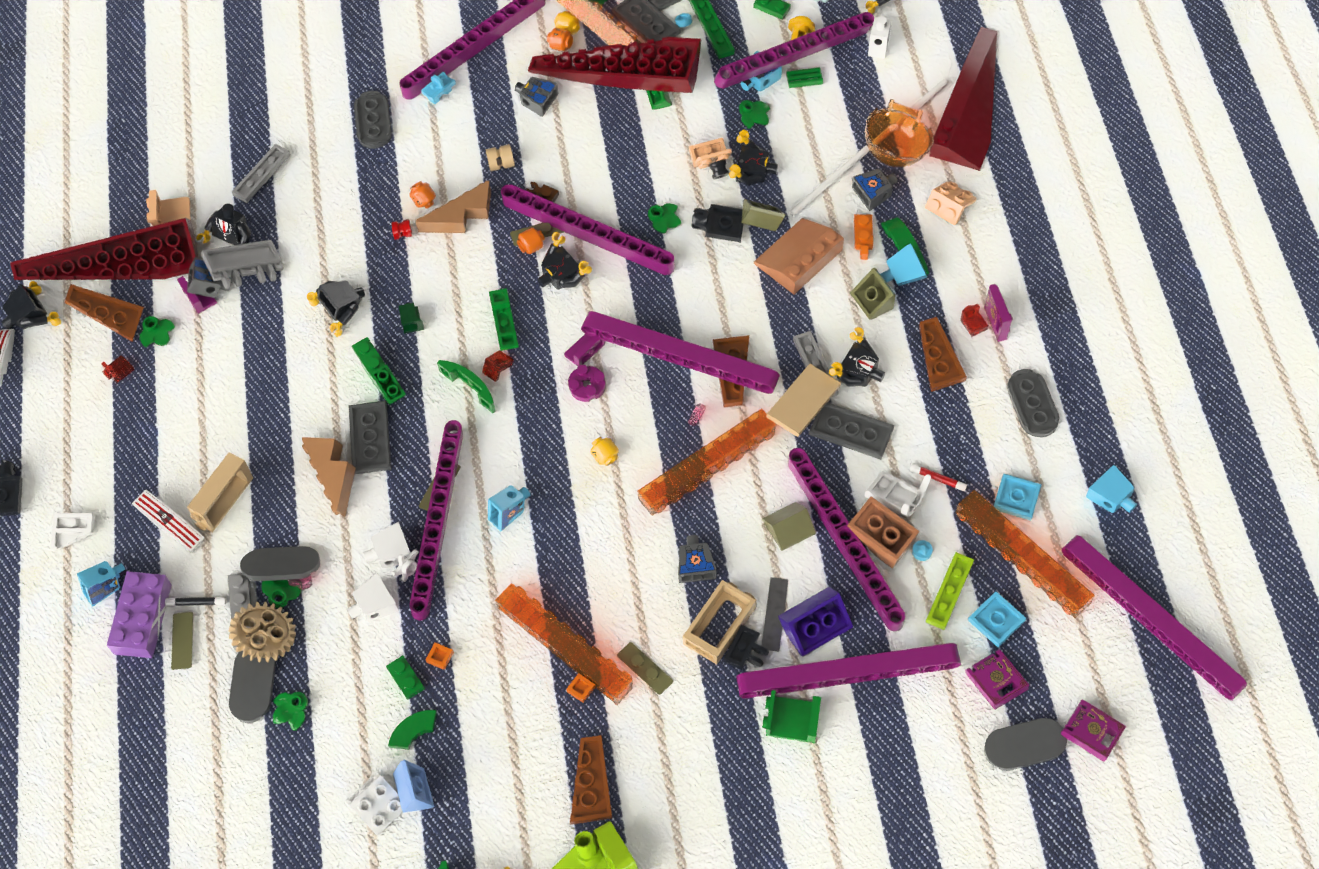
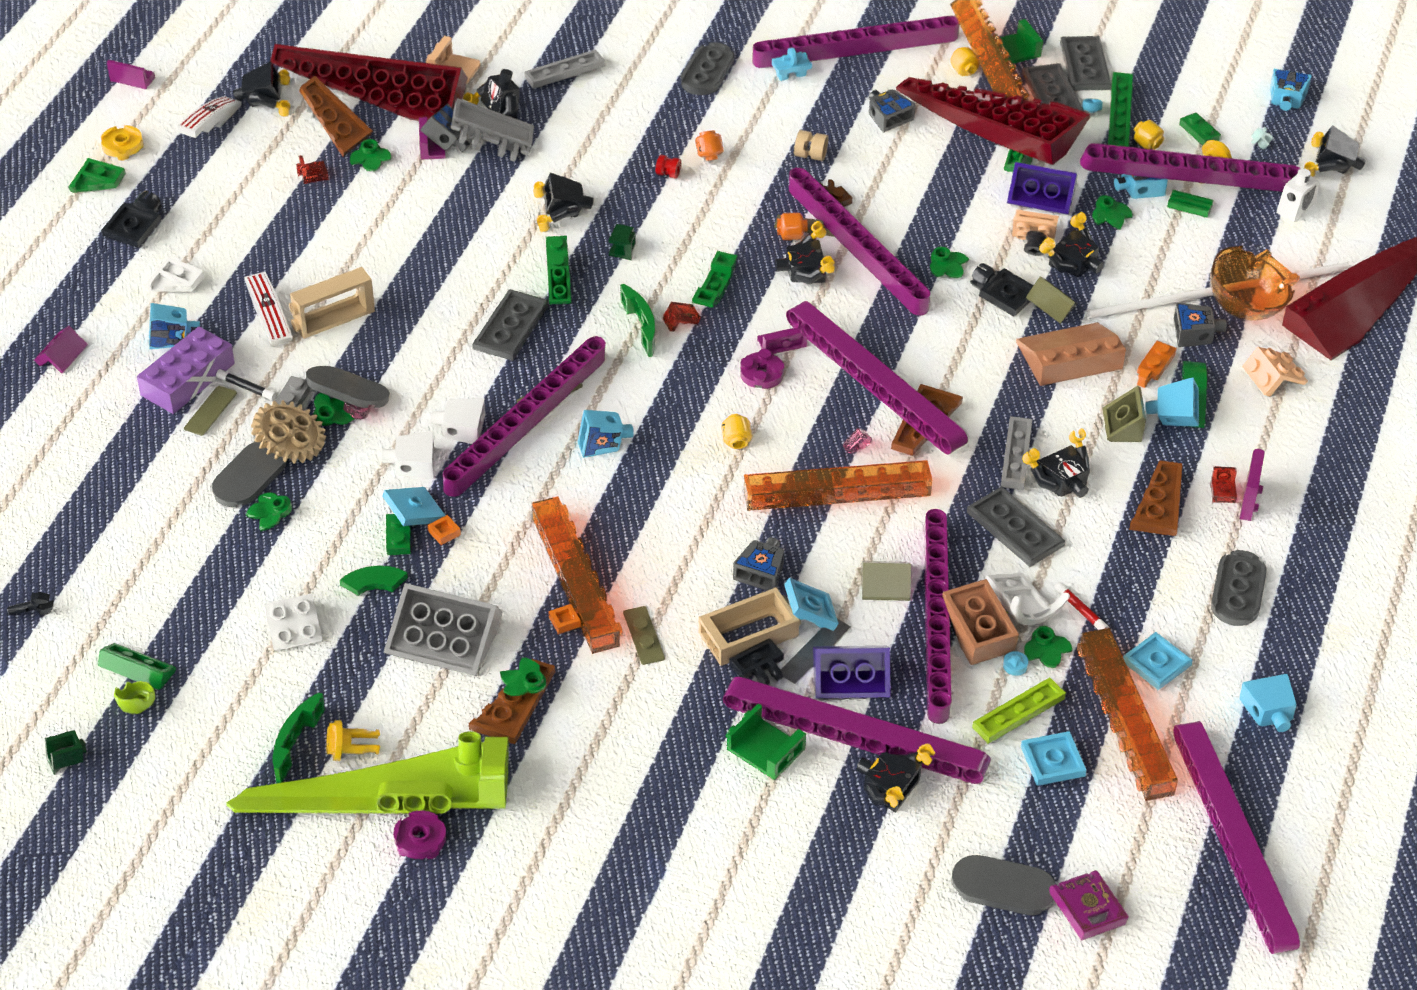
camera: 25 degrees right, 15 degrees down
medium nougat slope [302,437,356,517] -> none
white animal [391,549,419,582] -> none
light blue slope [393,760,435,813] -> none
medium nougat slope [416,181,491,233] -> none
orange head [547,28,573,52] -> none
tan tile [766,364,841,437] -> none
magenta container [965,649,1029,710] -> none
none -> magenta panel [34,326,88,374]
none -> medium azure plate [382,487,445,526]
none -> light grey slope [383,583,503,676]
none -> green plate [500,657,546,696]
none -> medium azure plate [784,578,839,631]
none -> black torso [856,744,935,813]
none -> dark purple slope [1007,162,1078,215]
none -> green plate [1024,626,1072,668]
none -> yellow head [1134,120,1165,150]

